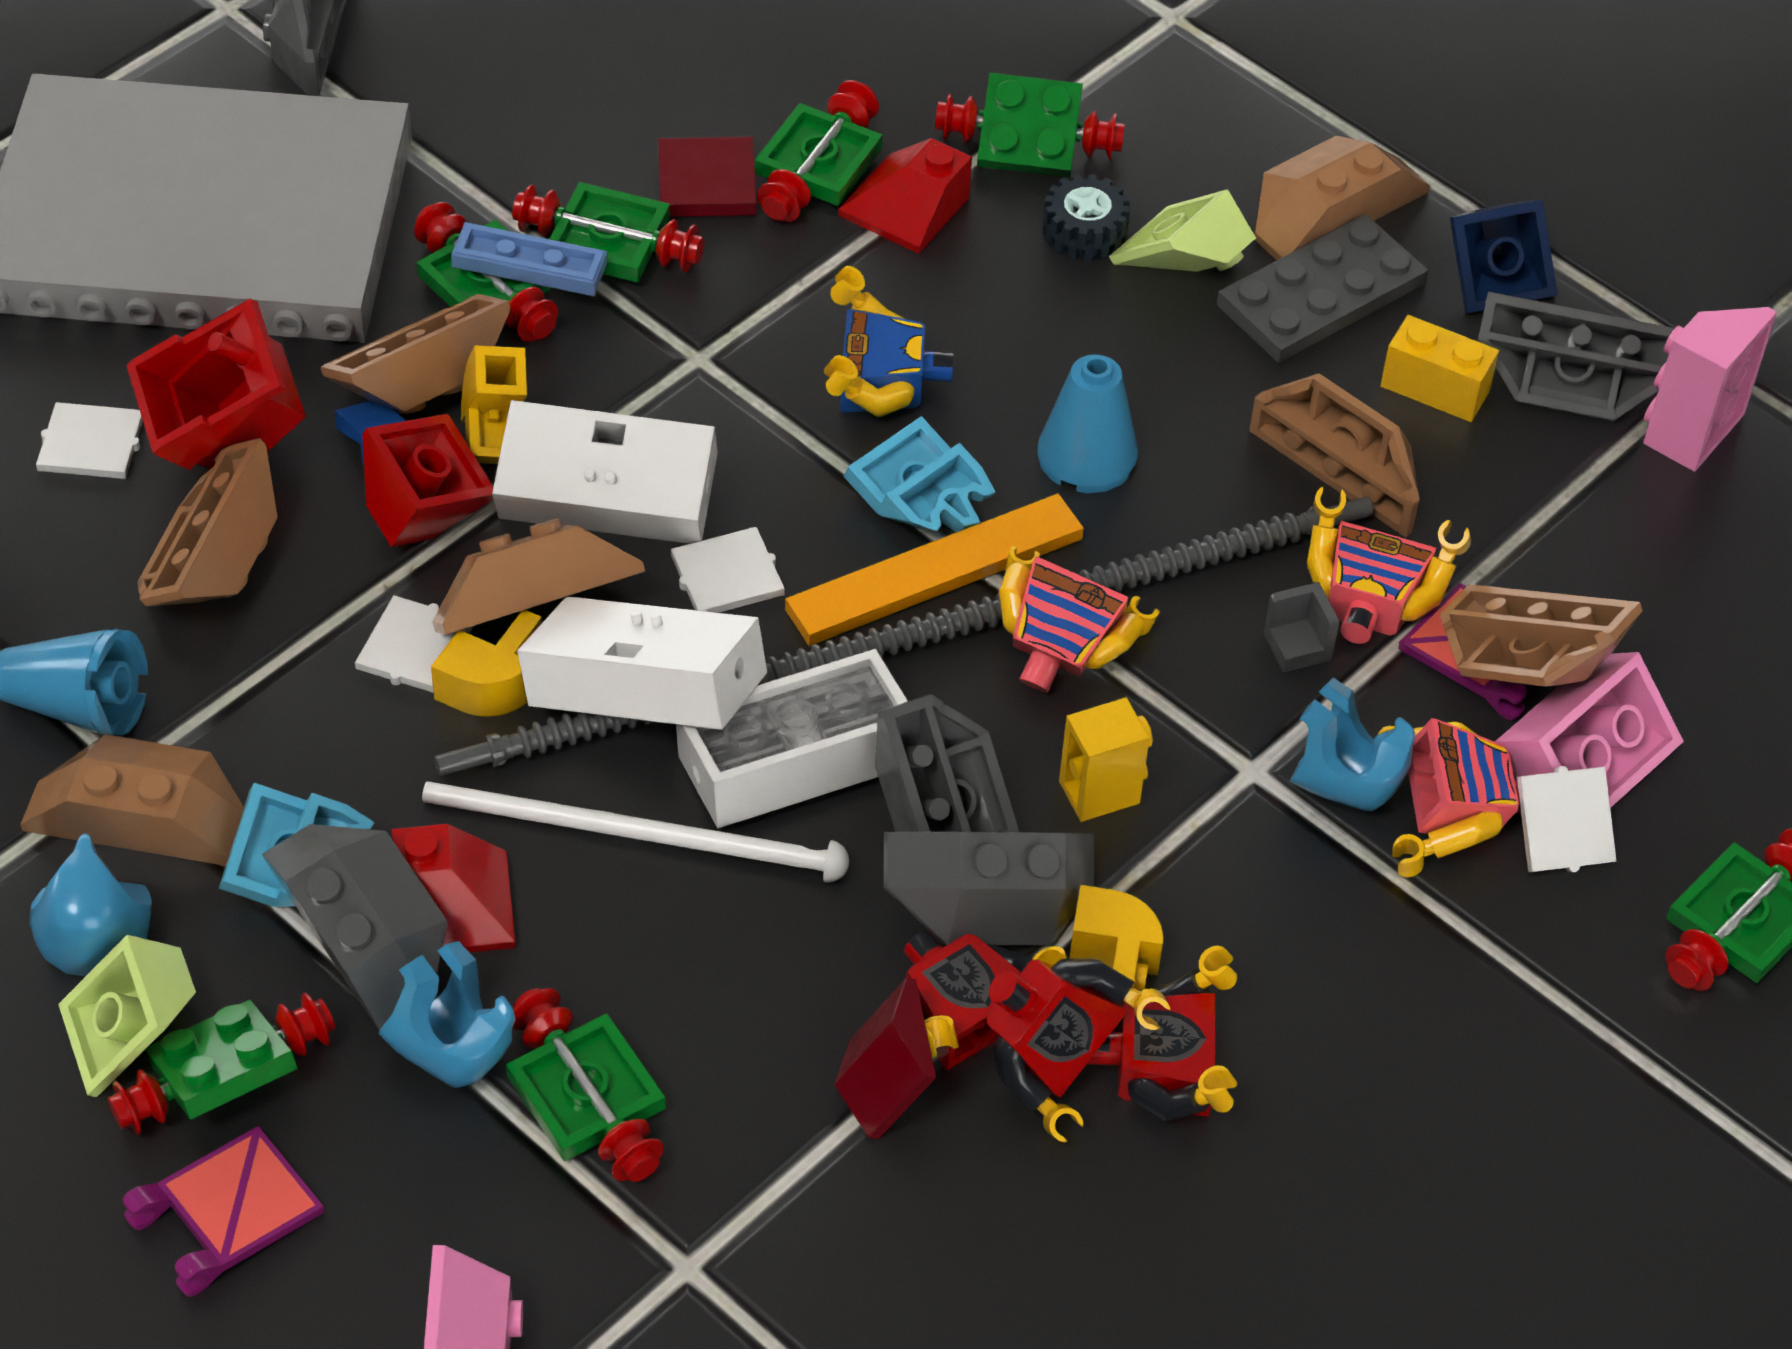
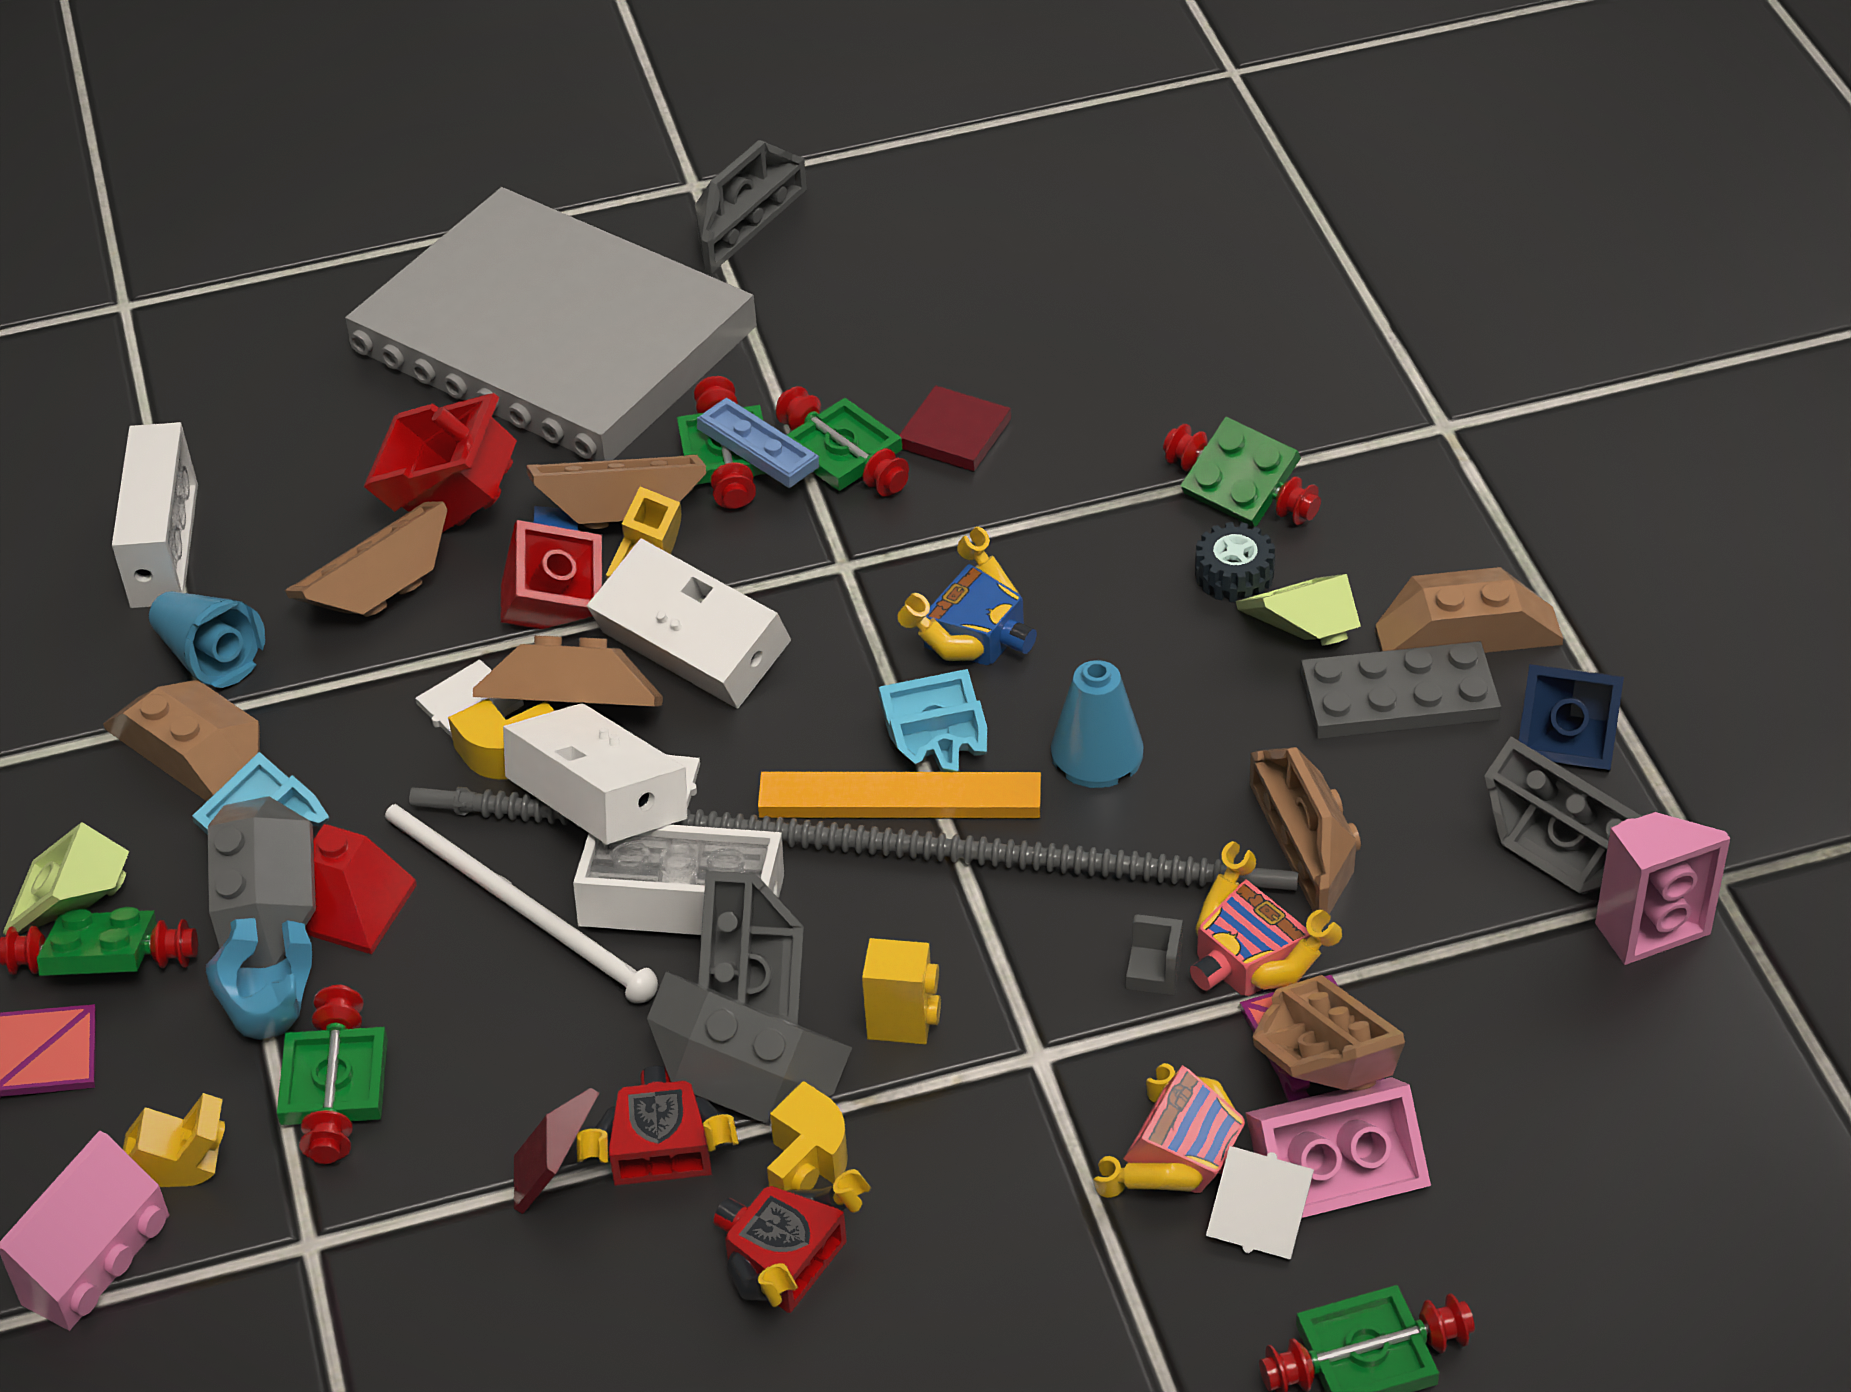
camera: 35 degrees right, 5 degrees down
dark azure piece [29,833,152,976] -> none
white piece [36,402,143,479] -> none
white piece [671,527,785,613] -> none
green plate [755,80,883,222] -> none
red slope [838,138,972,254] -> none
torso [987,957,1170,1142] -> none
torso [999,546,1160,693] -> none
dark azure piece [1289,677,1416,811] -> none
yellow brick [1380,315,1500,422] -> none
none -> yellow brick [123,1093,225,1187]

